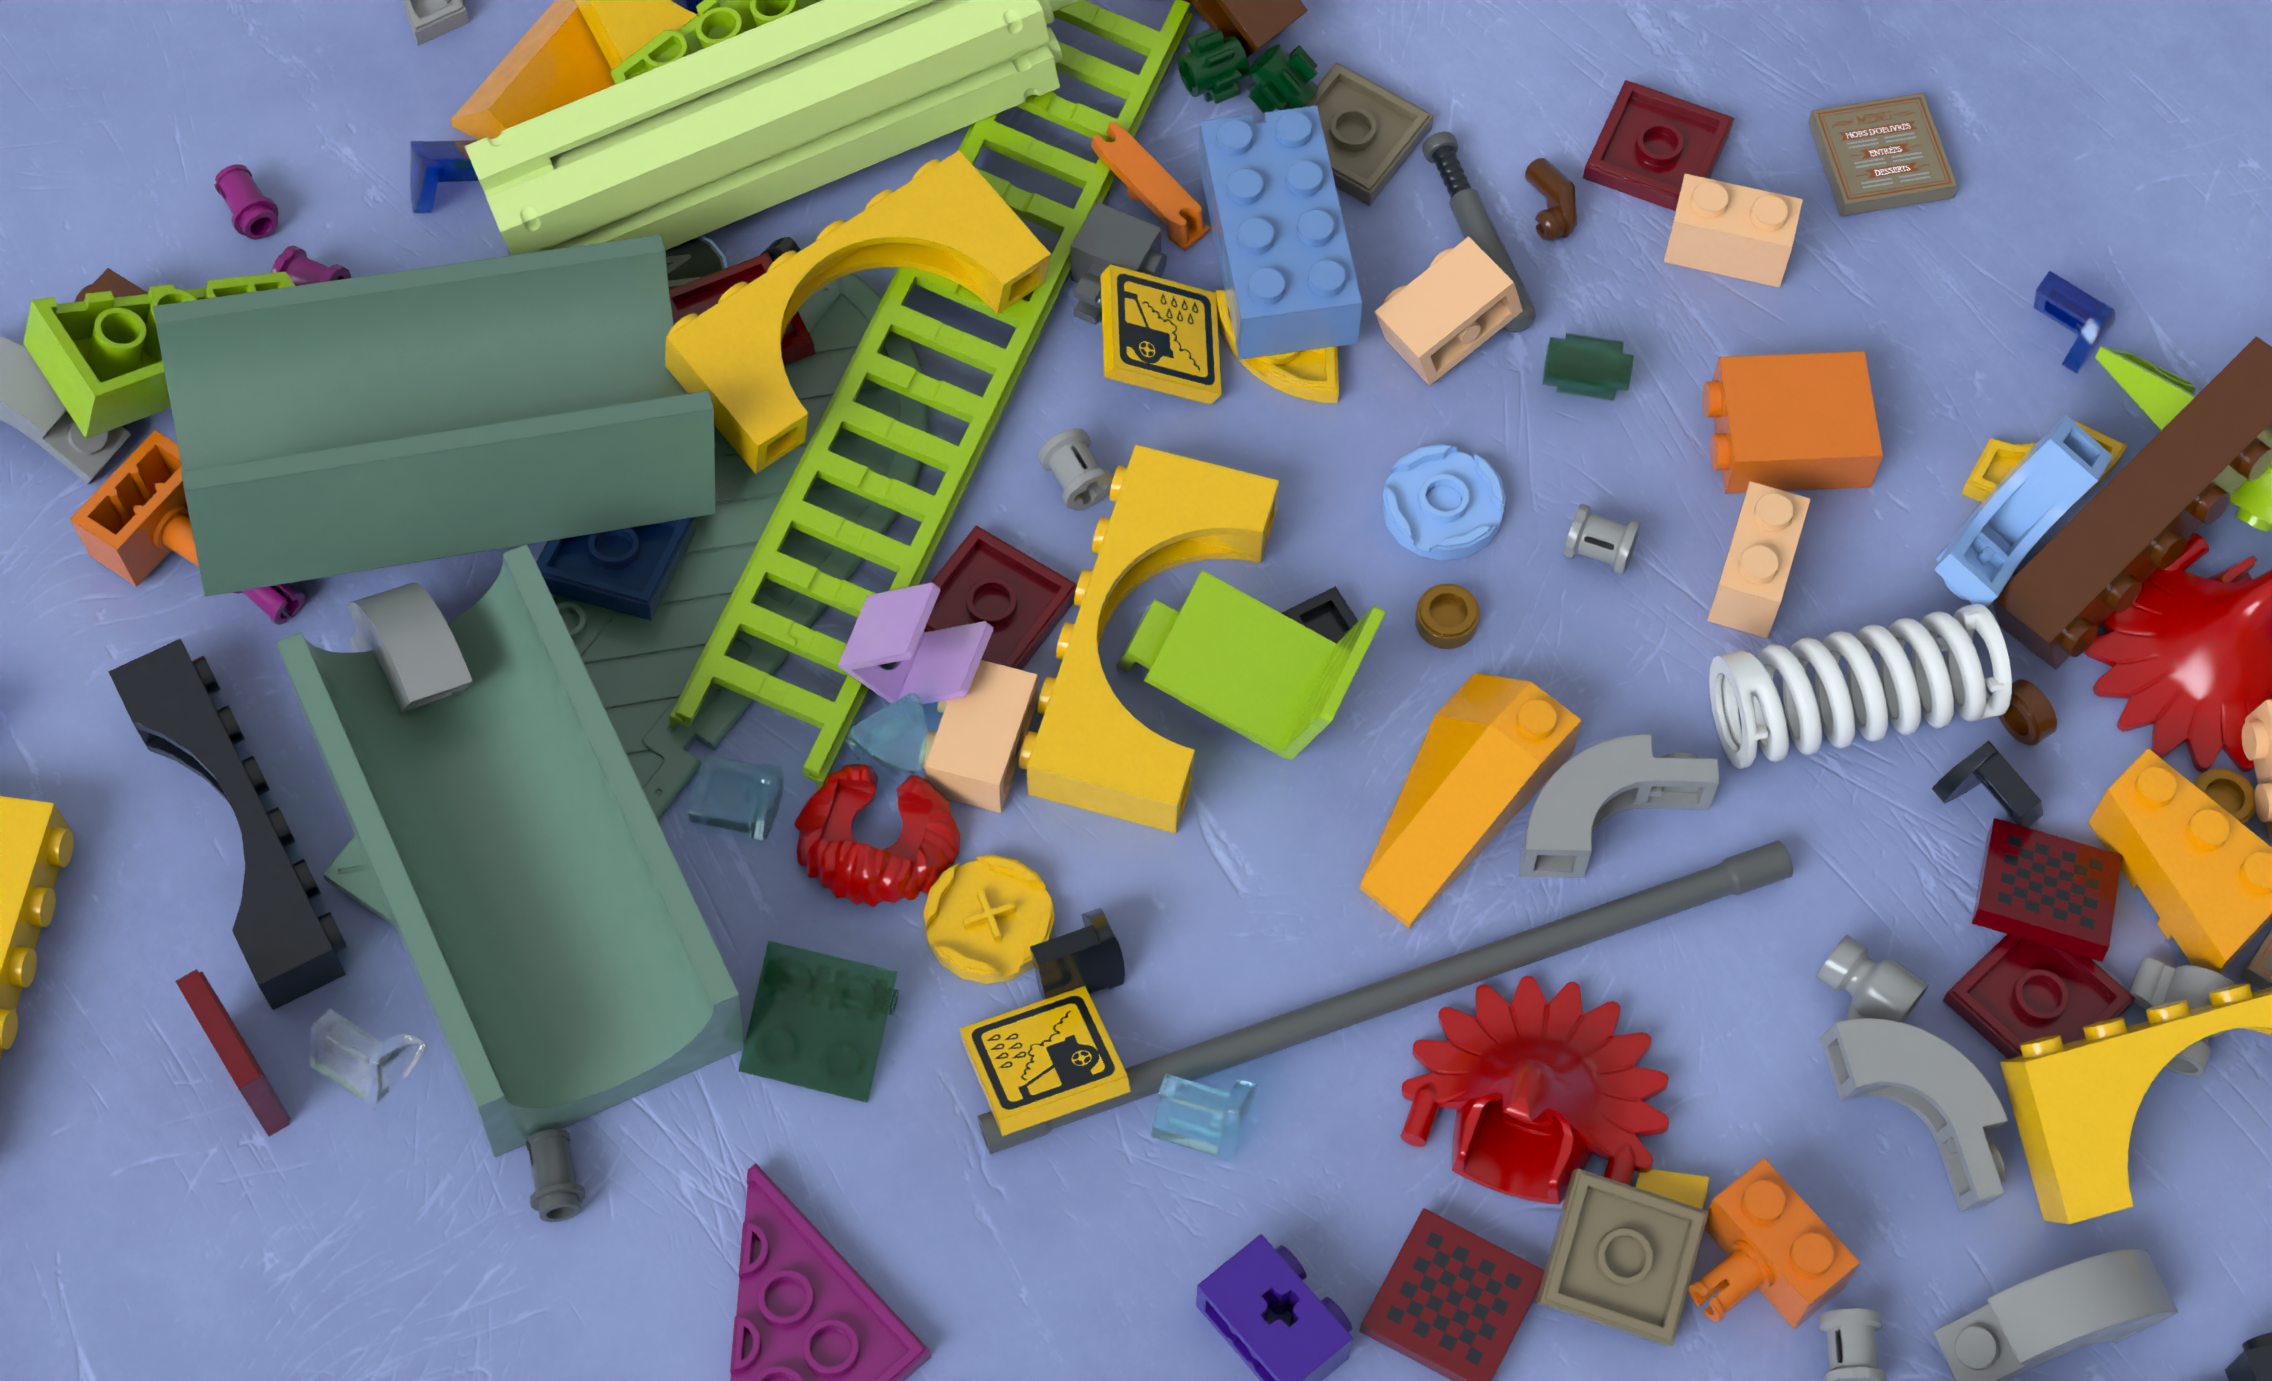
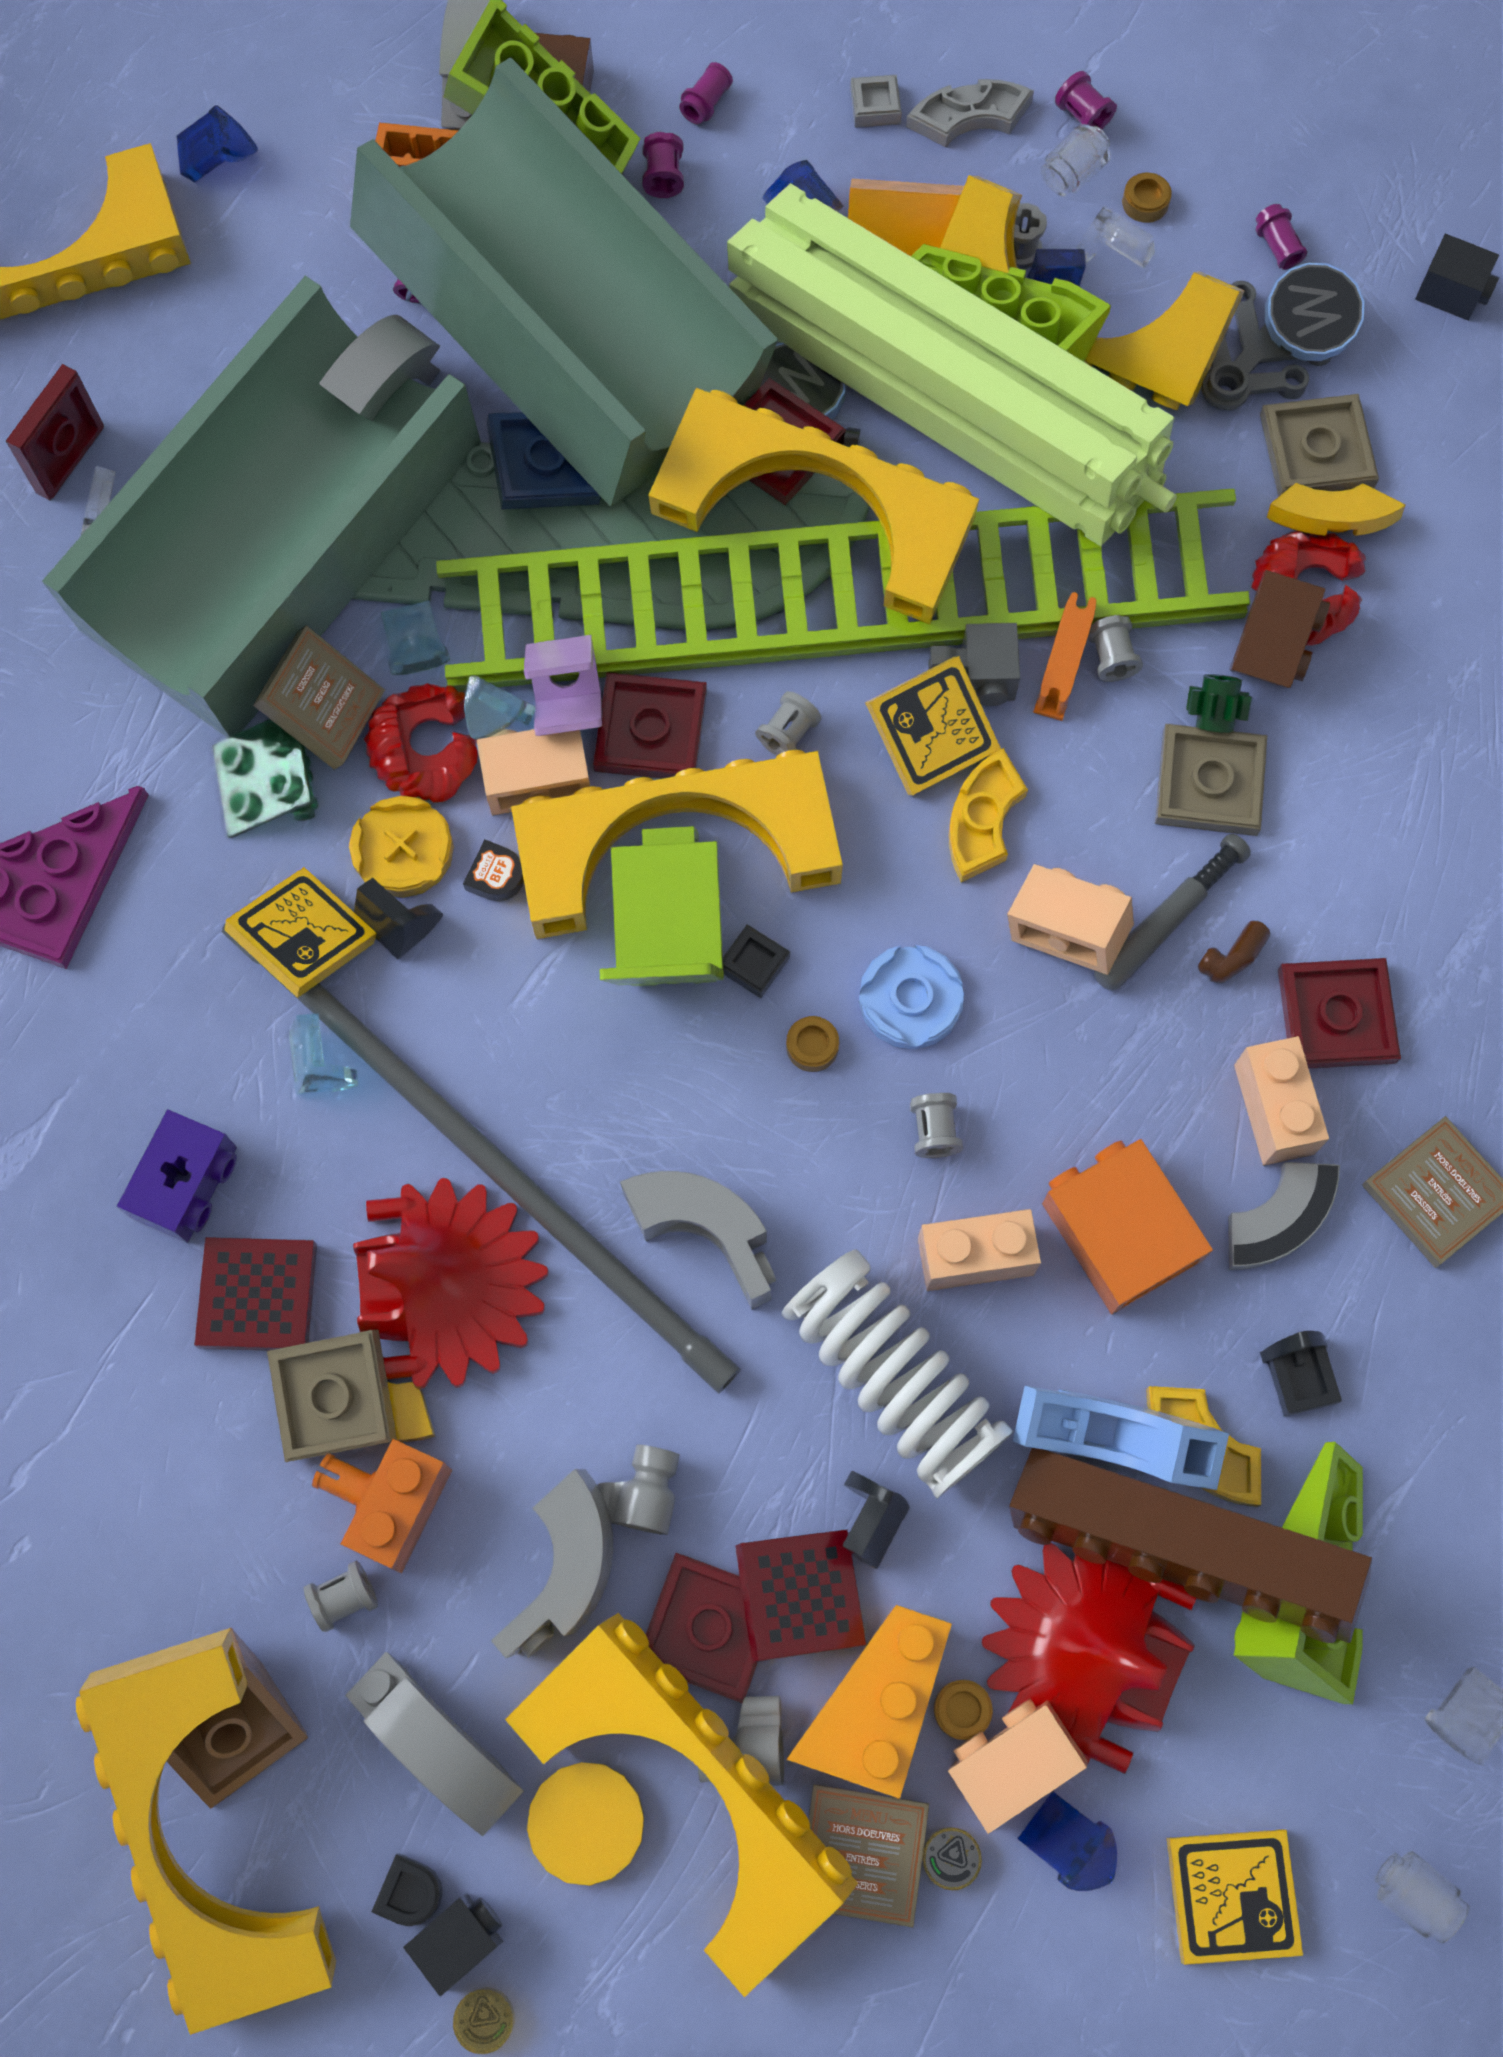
camera: 65 degrees right, 10 degrees up
black arch [108,638,347,1010] -> none
dark grey pin [526,1129,585,1222] -> none
dark green gear [1178,28,1249,104] -> none
medium blue piece [1198,106,1362,359] -> none
light orange wedge [1359,673,1582,929] -> none
clear green brick [1542,333,1634,401] -> none
reddish brown tile [1998,679,2057,746] -> none
clear blue tile [2034,271,2115,374] -> none
none -> dark tan tile [253,625,385,770]
none -> tile [463,839,524,901]
none -> yellow tile [527,1762,644,1886]
none -> light grey tile [850,75,902,128]
none -> light grey bush [1088,615,1143,682]
none -> tile [1228,1162,1340,1270]
none -> black tile [1260,1331,1342,1417]

